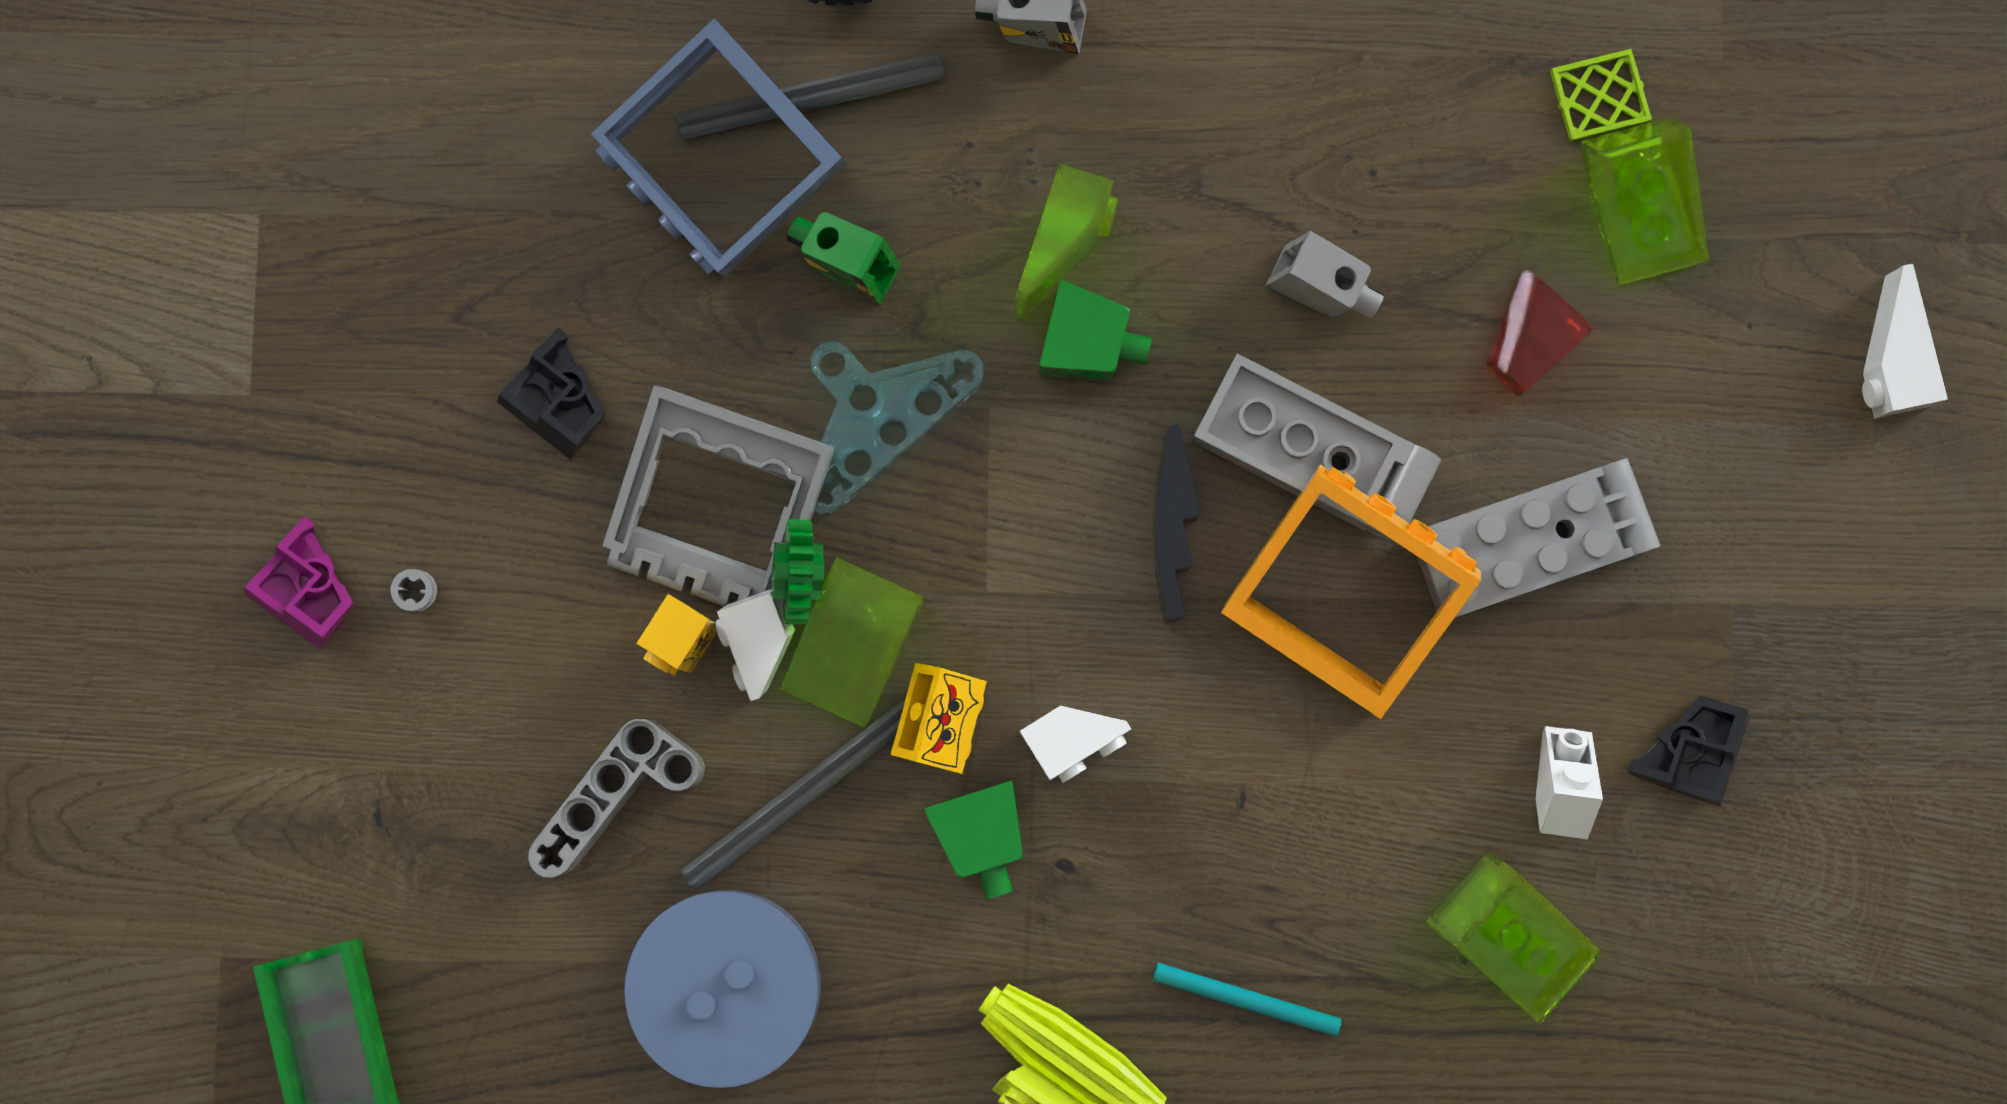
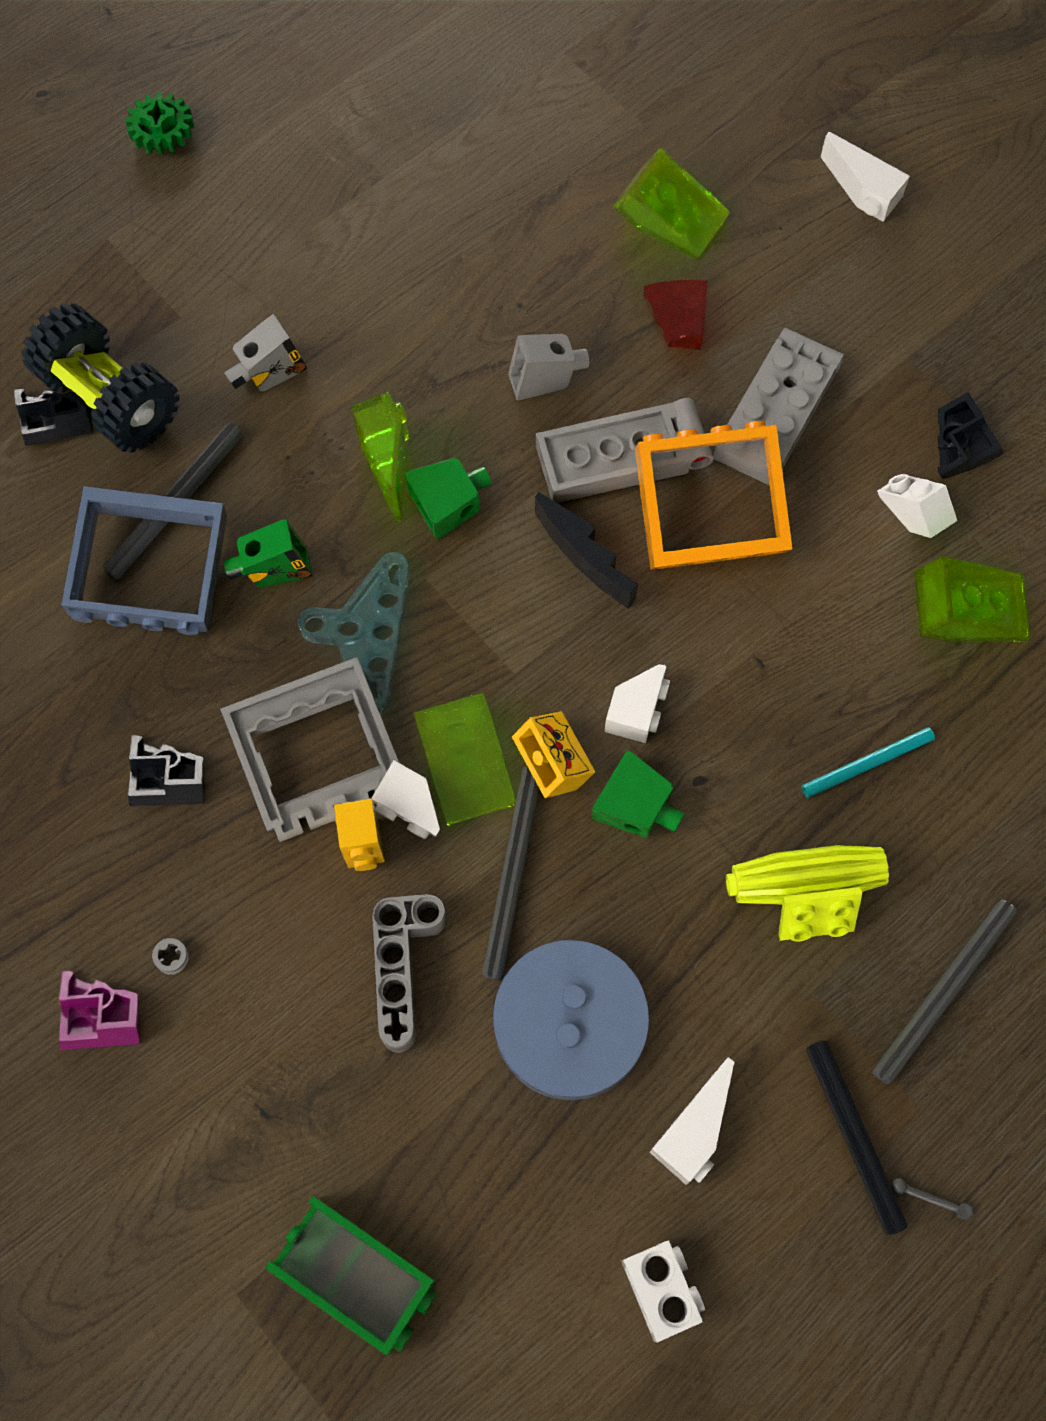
camera: 40 degrees left, 15 degrees down
green gear [772,519,824,624] -> none
lime window [1550,49,1652,142] -> none

